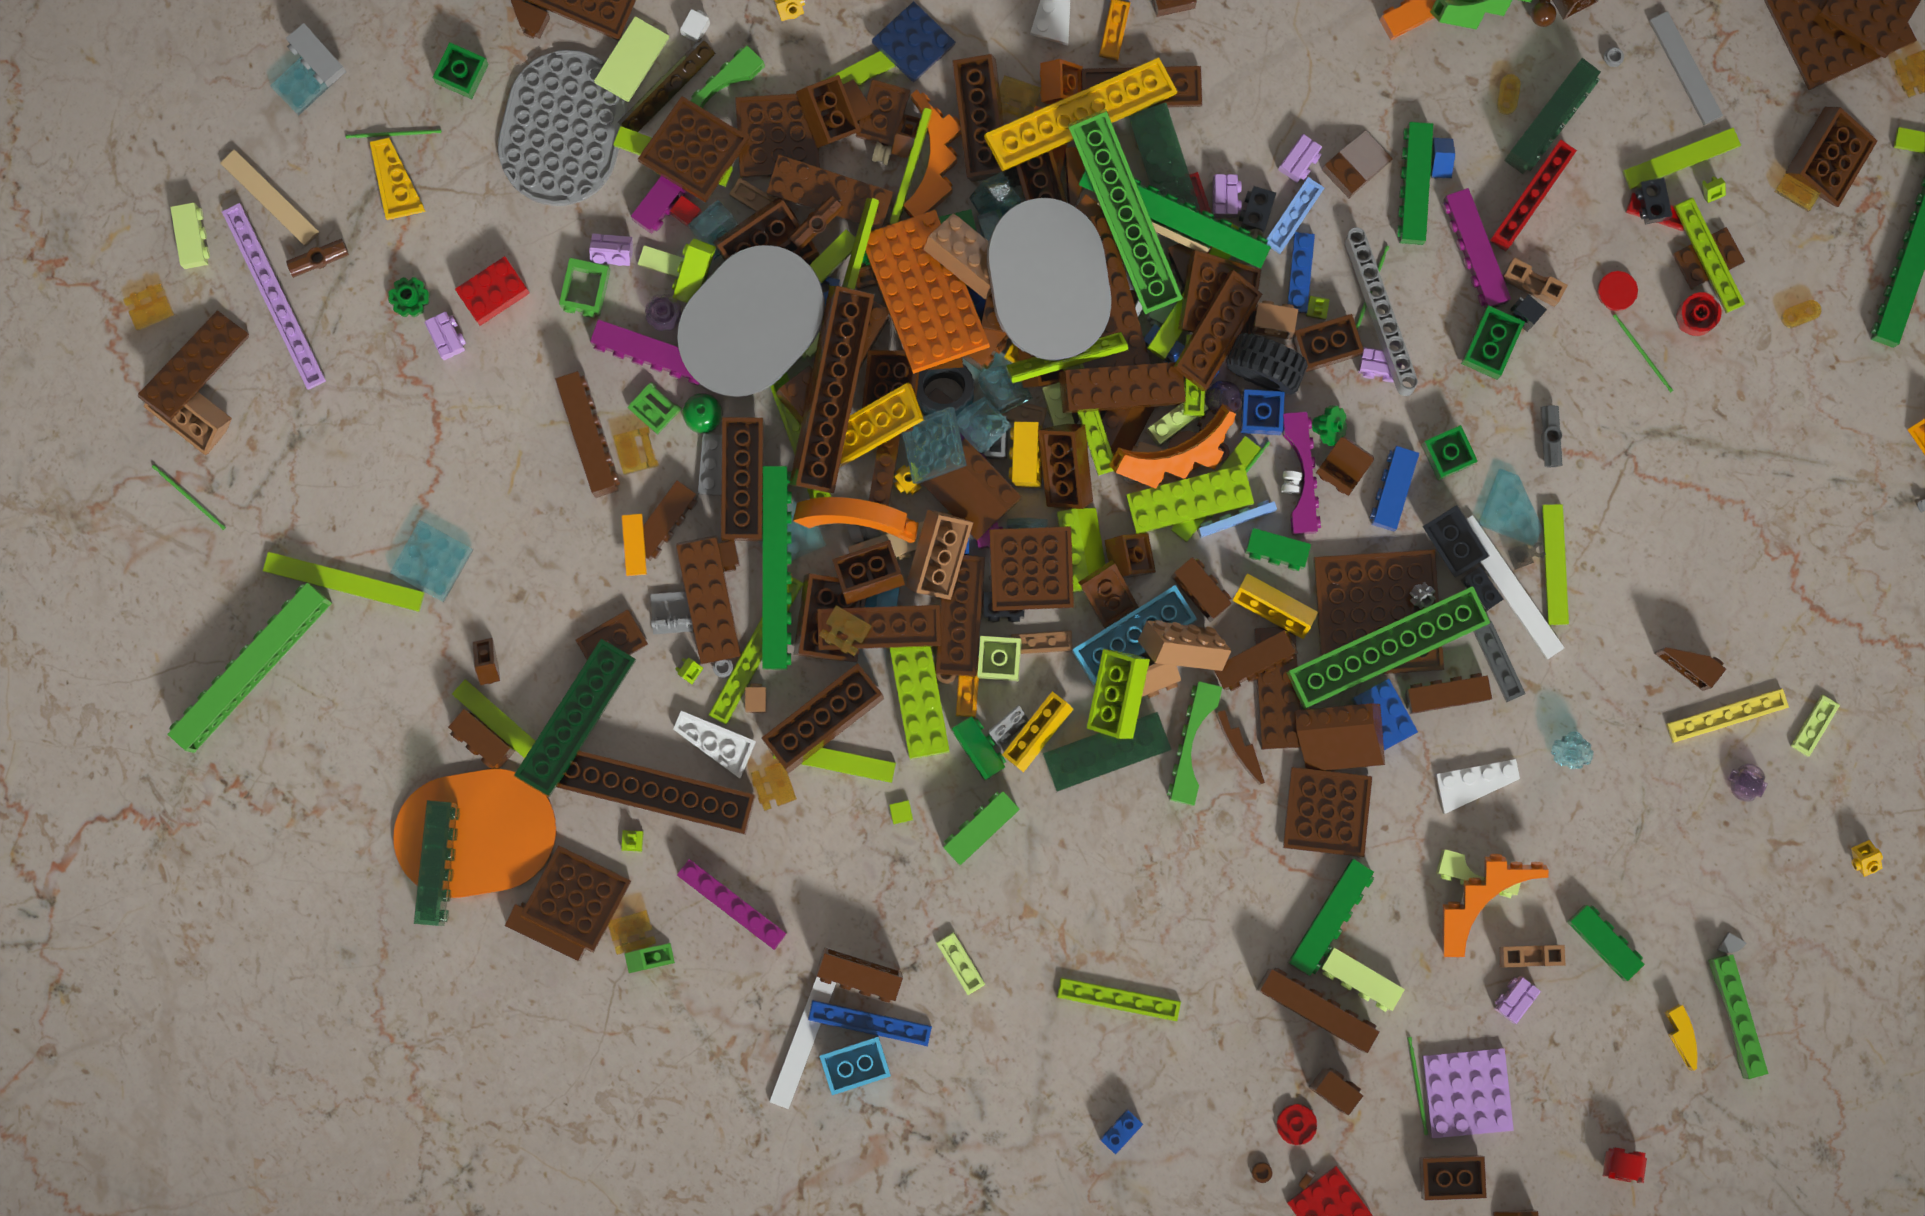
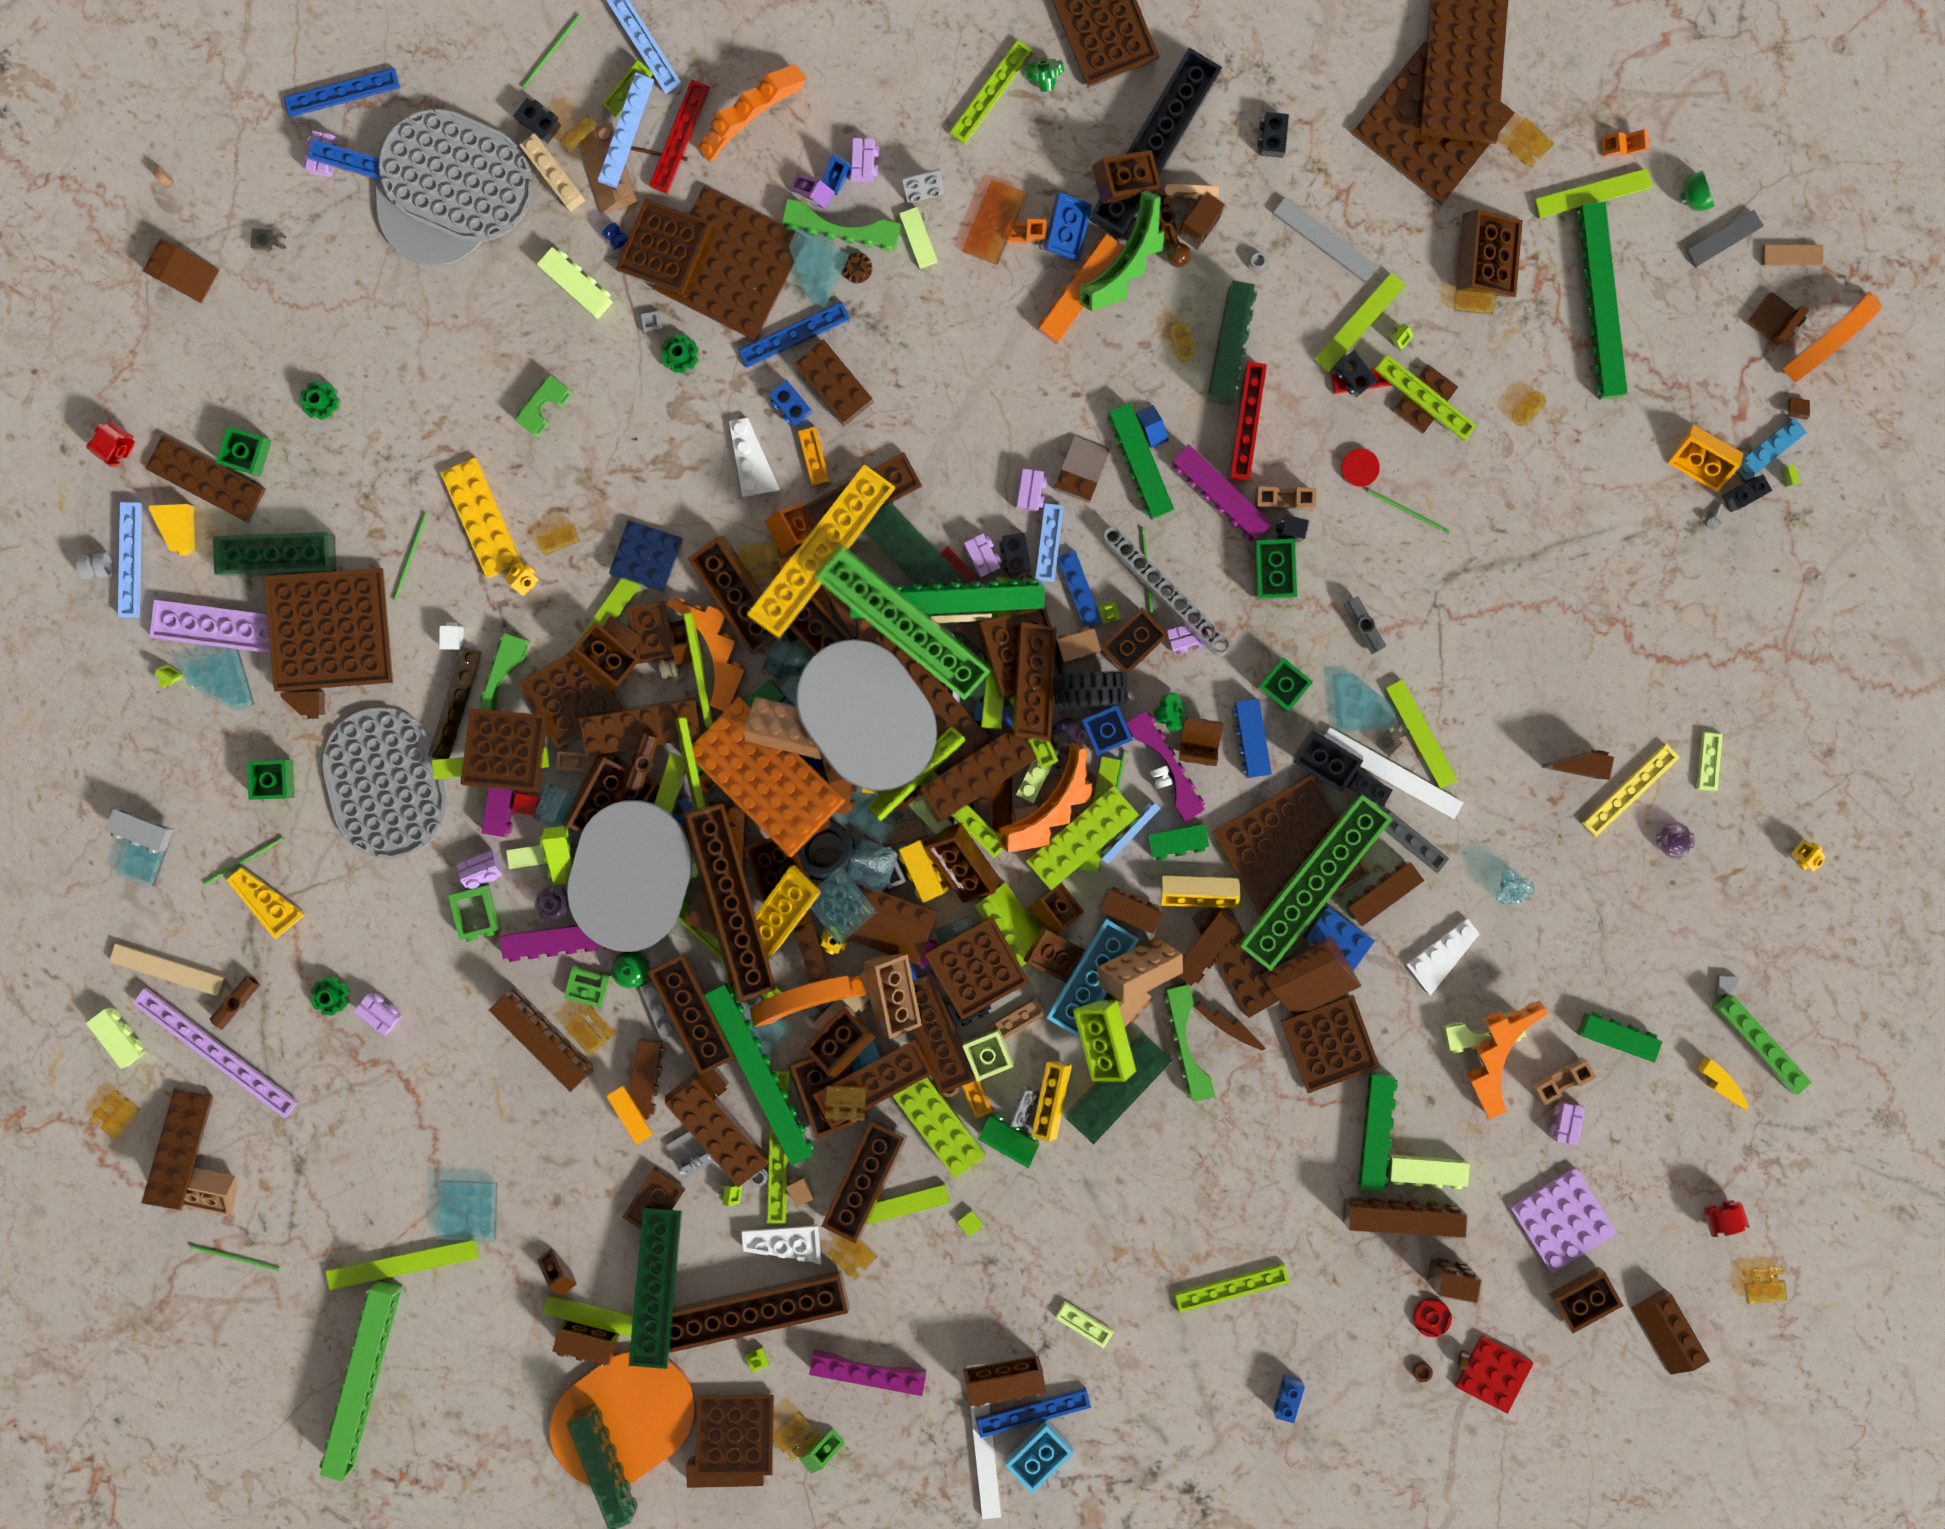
camera: 25 degrees left, 5 degrees up
red brick [455,256,530,326] -> none
yellowish green tile [594,16,669,102] -> none
bright green brick [943,792,1020,866] -> none
bright green piece [1407,1037,1429,1135] -> none
light grey gear [1410,583,1436,609] -> none
red brick [1676,292,1722,336] -> none

